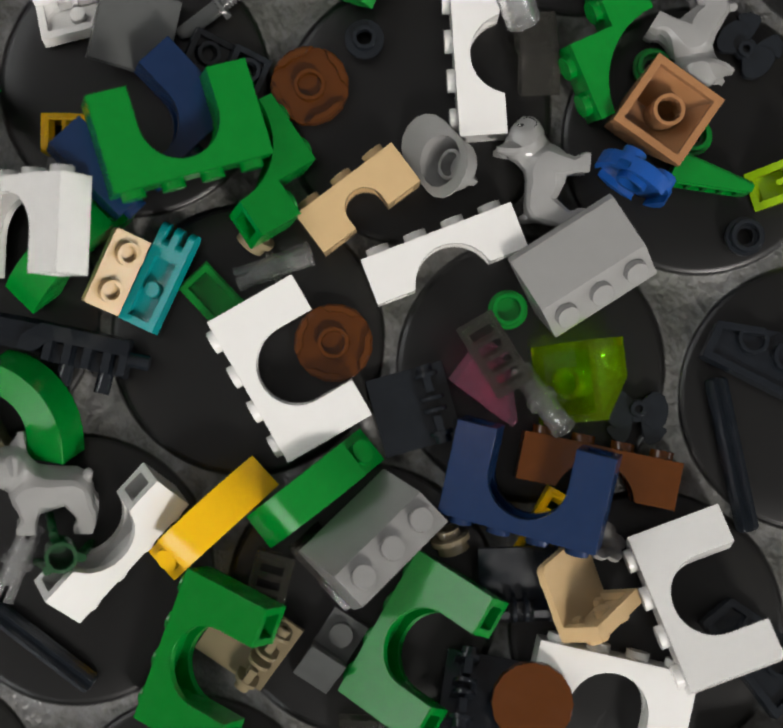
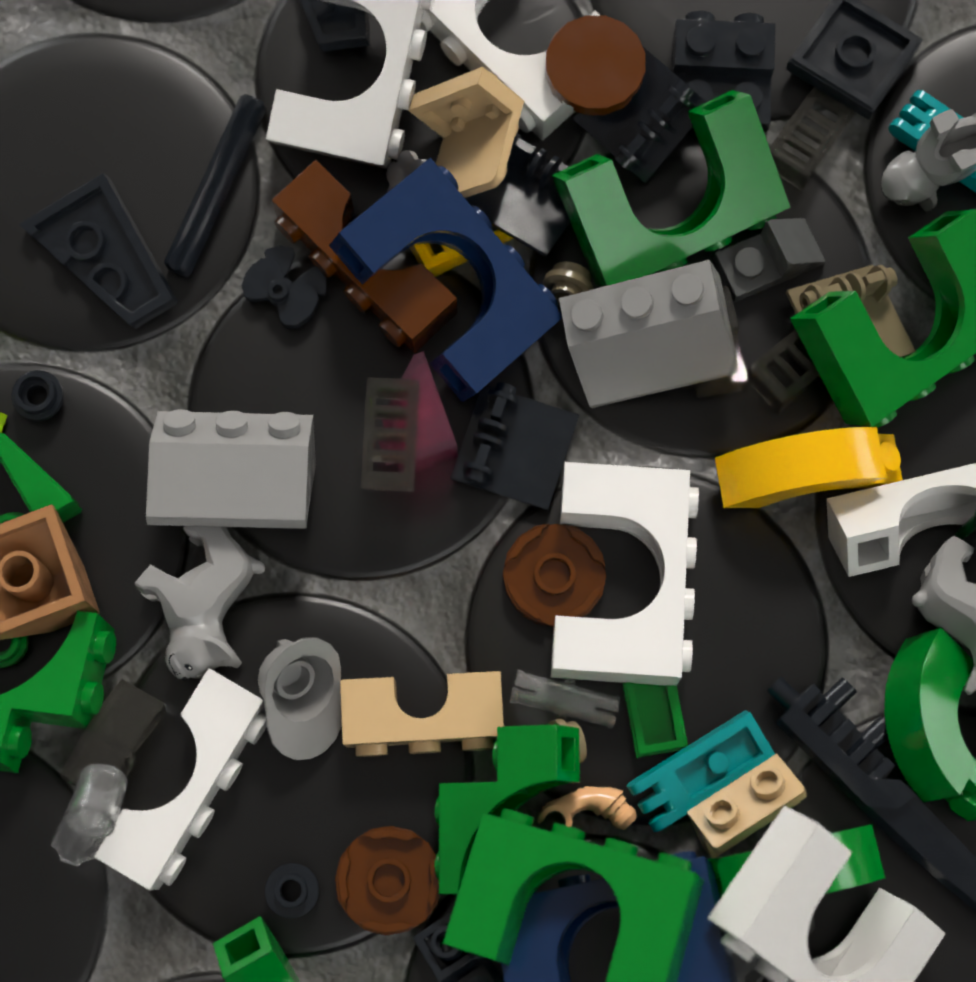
camera: 145 degrees left, 10 degrees down
green arch [247,429,384,548] -> none
white arch [361,200,528,307] -> none
green plate [488,290,528,330] -> none
clear pin [510,362,575,438] -> none
clear neon green slope [531,336,628,426] -> none
blue plate [594,145,676,208] -> none
none -> light nougat piece [537,786,637,830]

